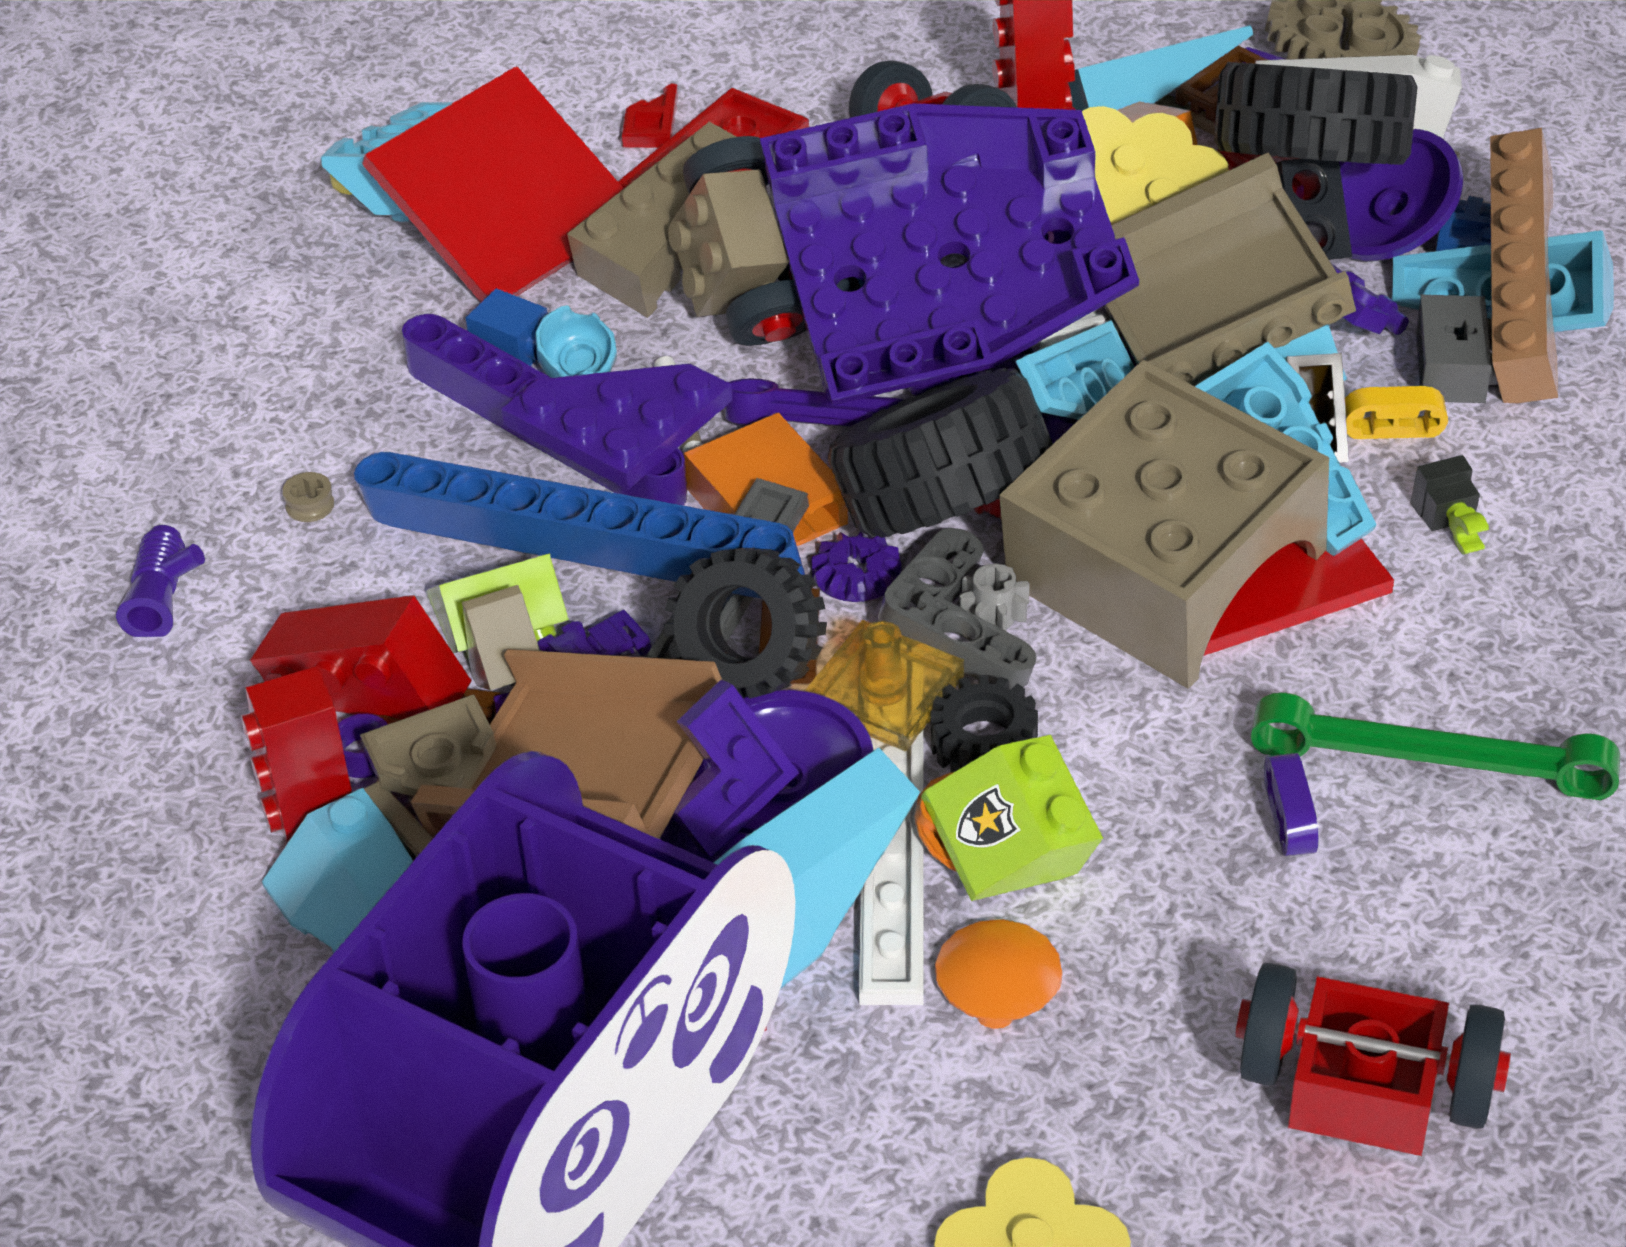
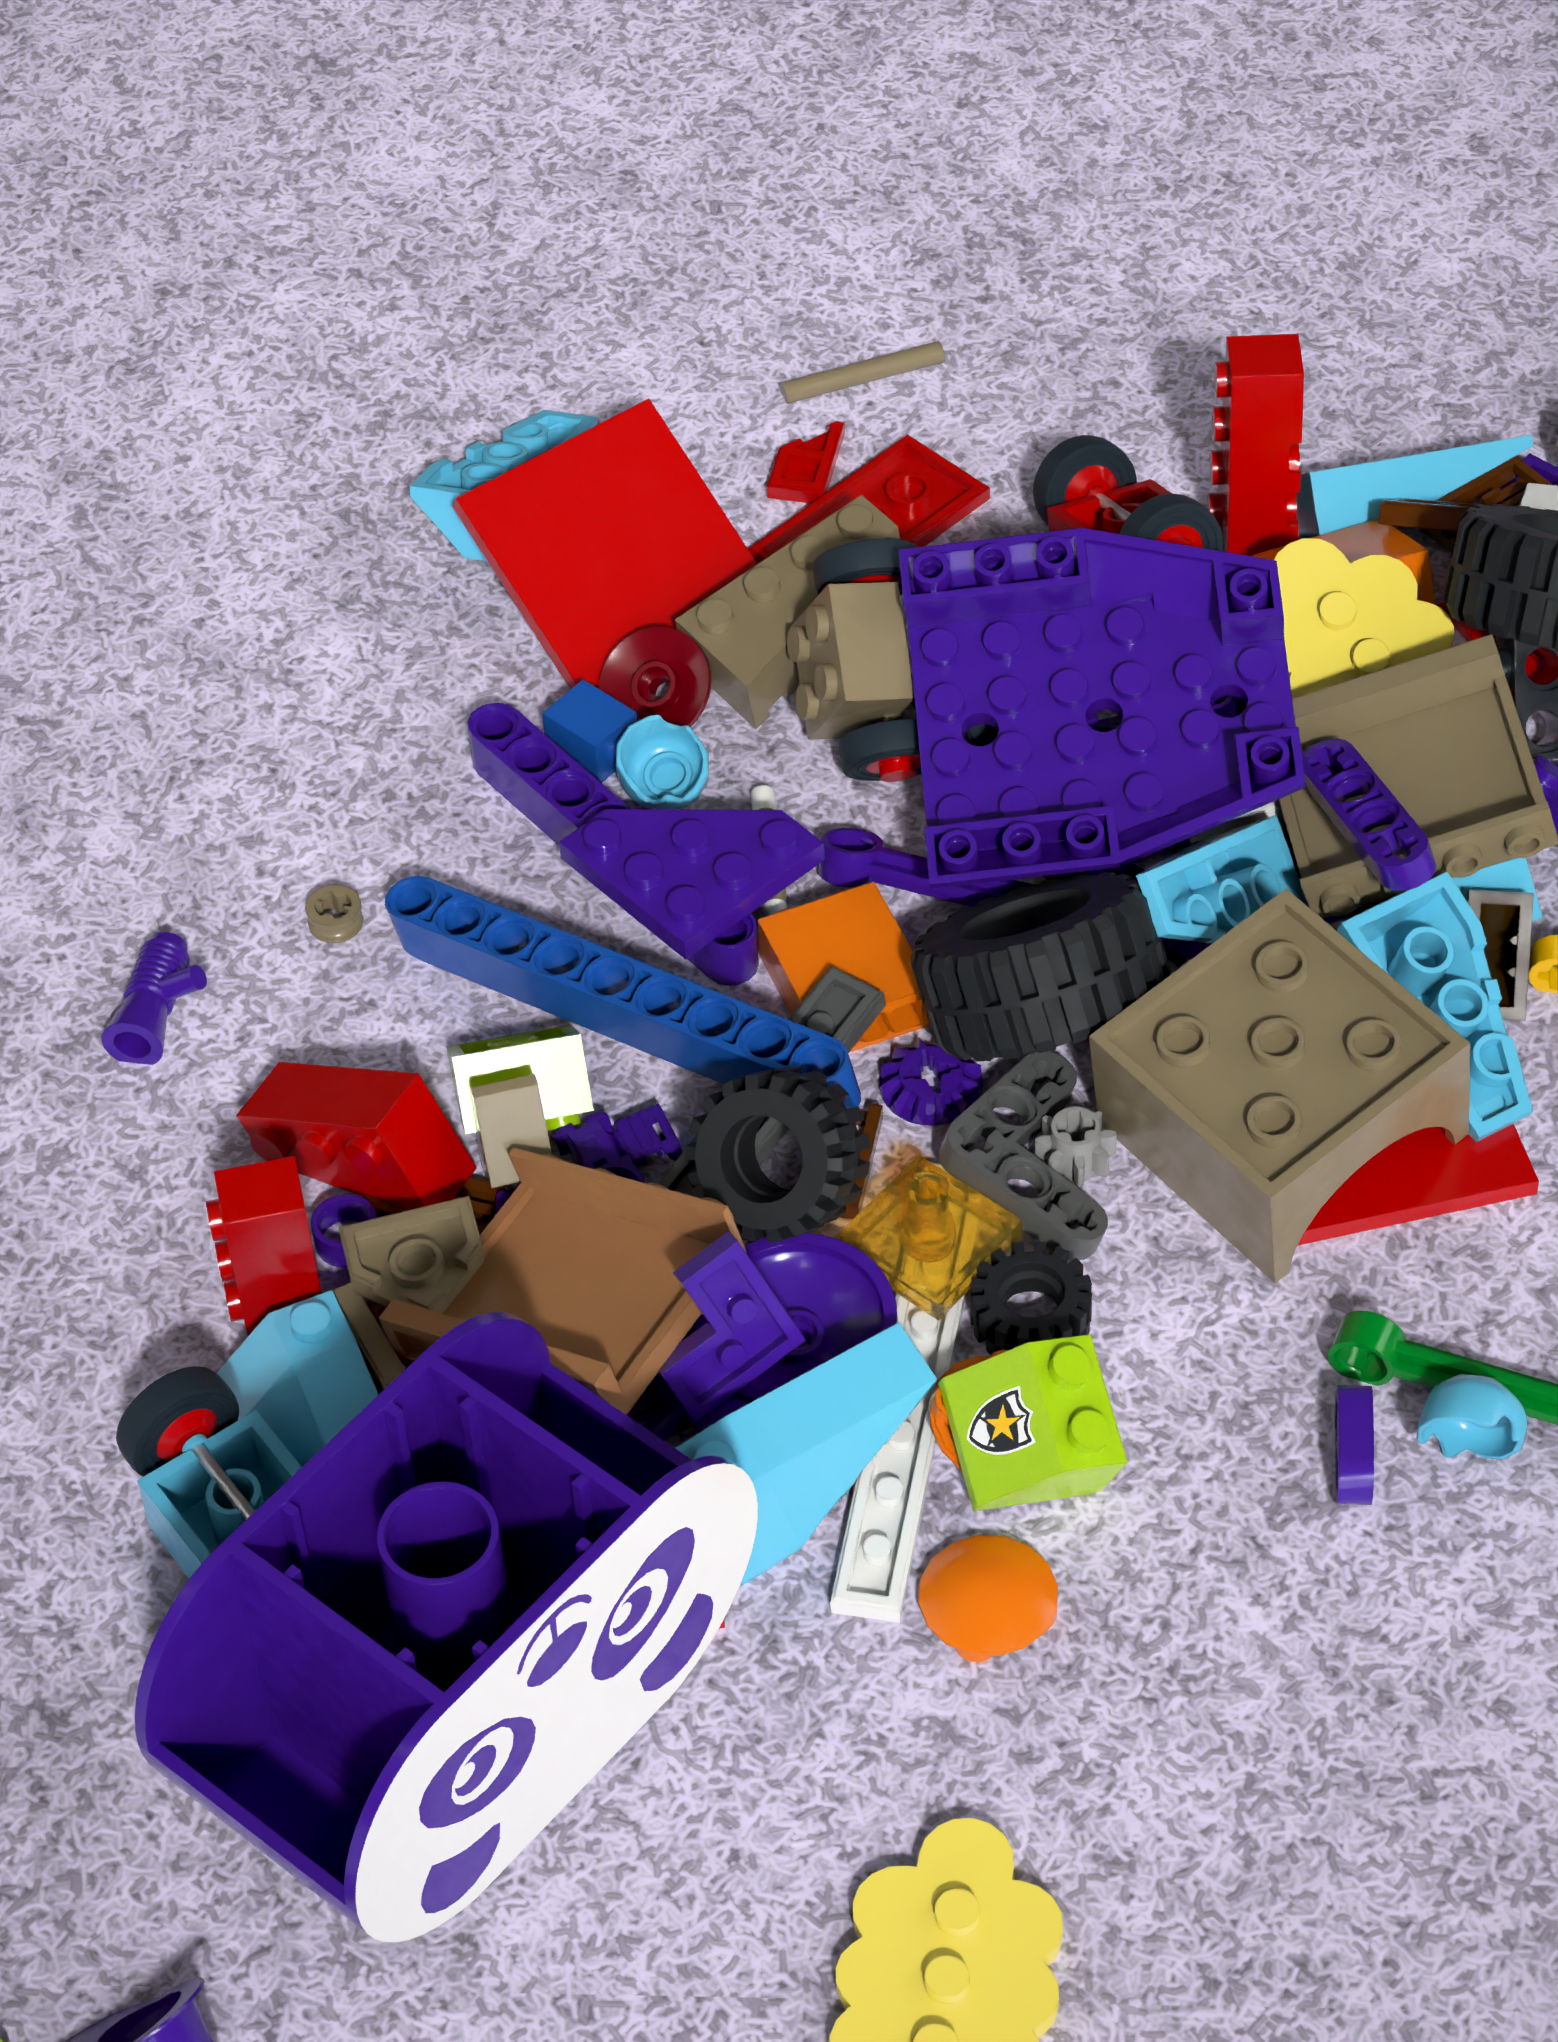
camera: 10 degrees right, 5 degrees up
red brick [1235,963,1511,1156] -> none
none -> brick [116,1366,302,1579]
none -> dark red dish [598,626,712,727]
none -> dark tan bar [780,341,945,404]
none -> dark purple beam [1302,738,1436,891]
none -> reddish brown tile [1379,498,1490,531]
none -> medium azure hair [1416,1374,1527,1460]

